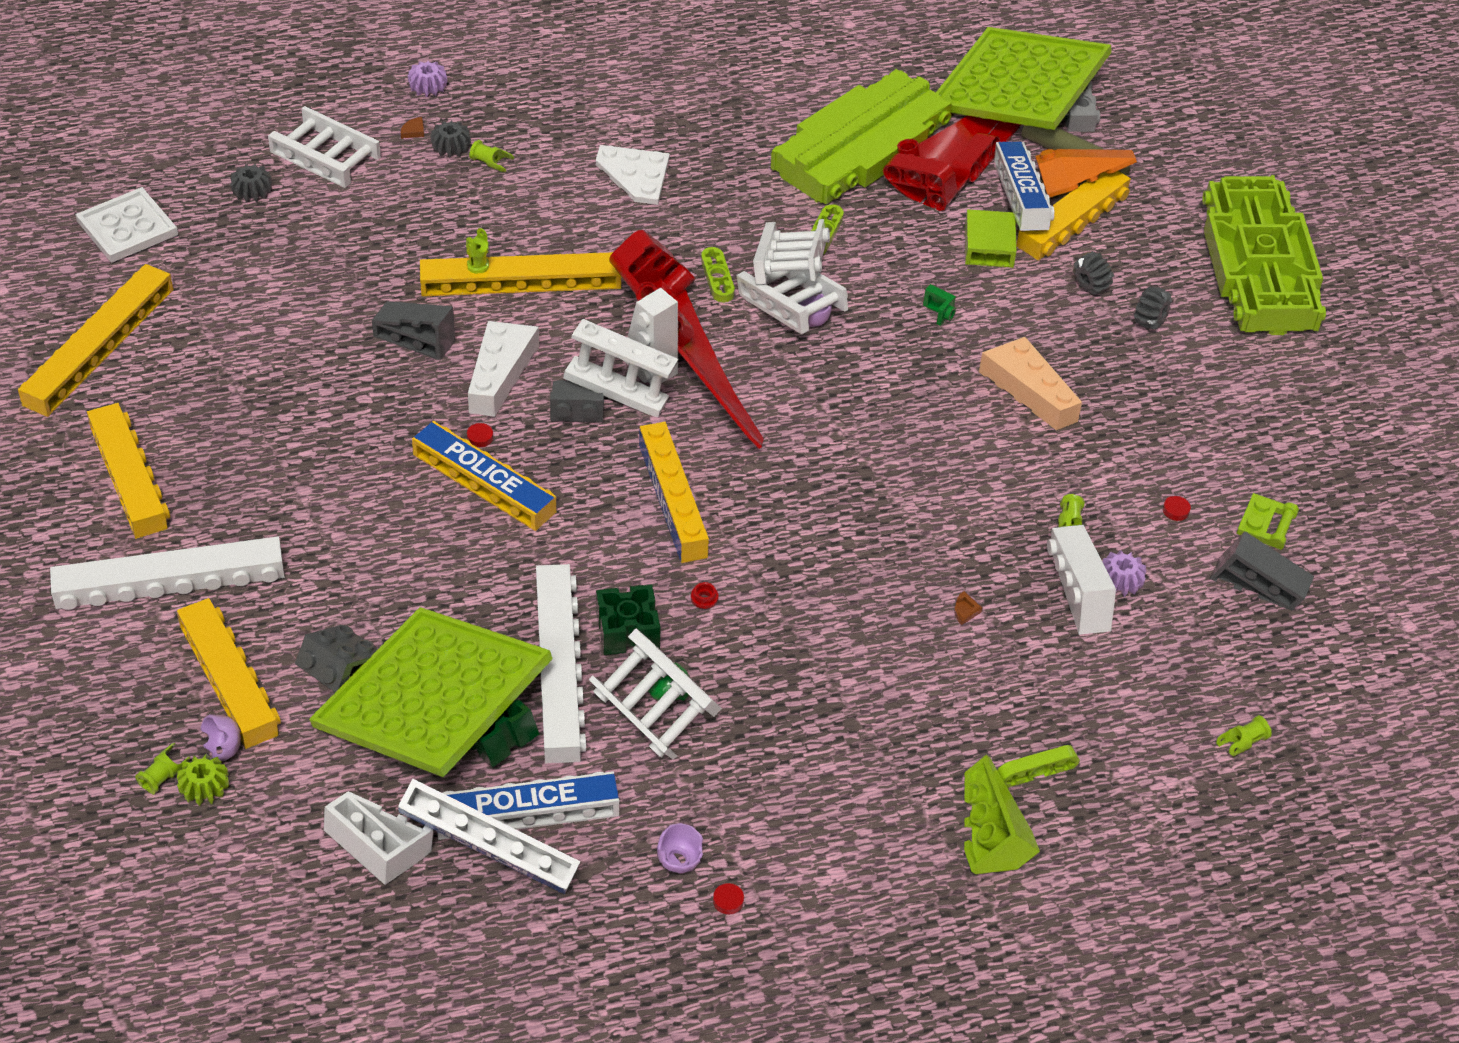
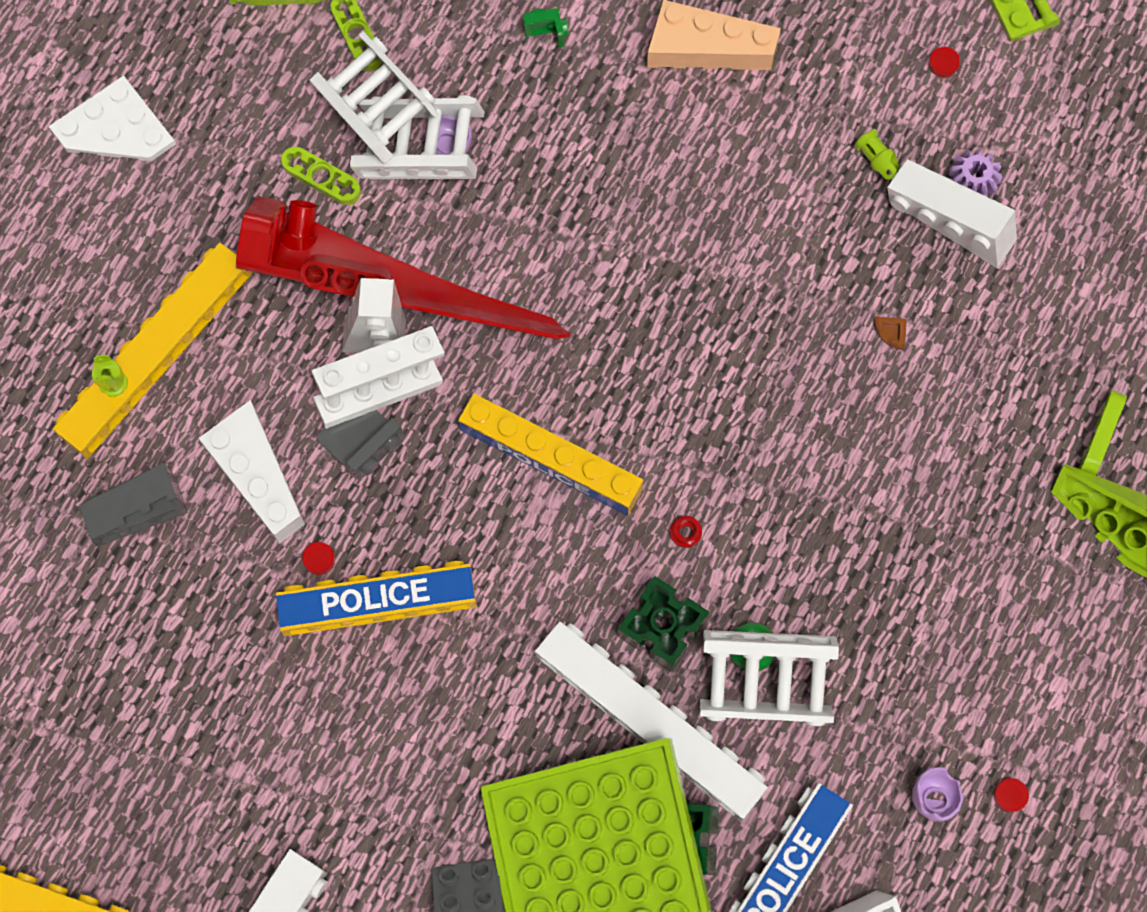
camera: 40 degrees left, 25 degrees up
dark grey wedge [1209,532,1314,611] -> none

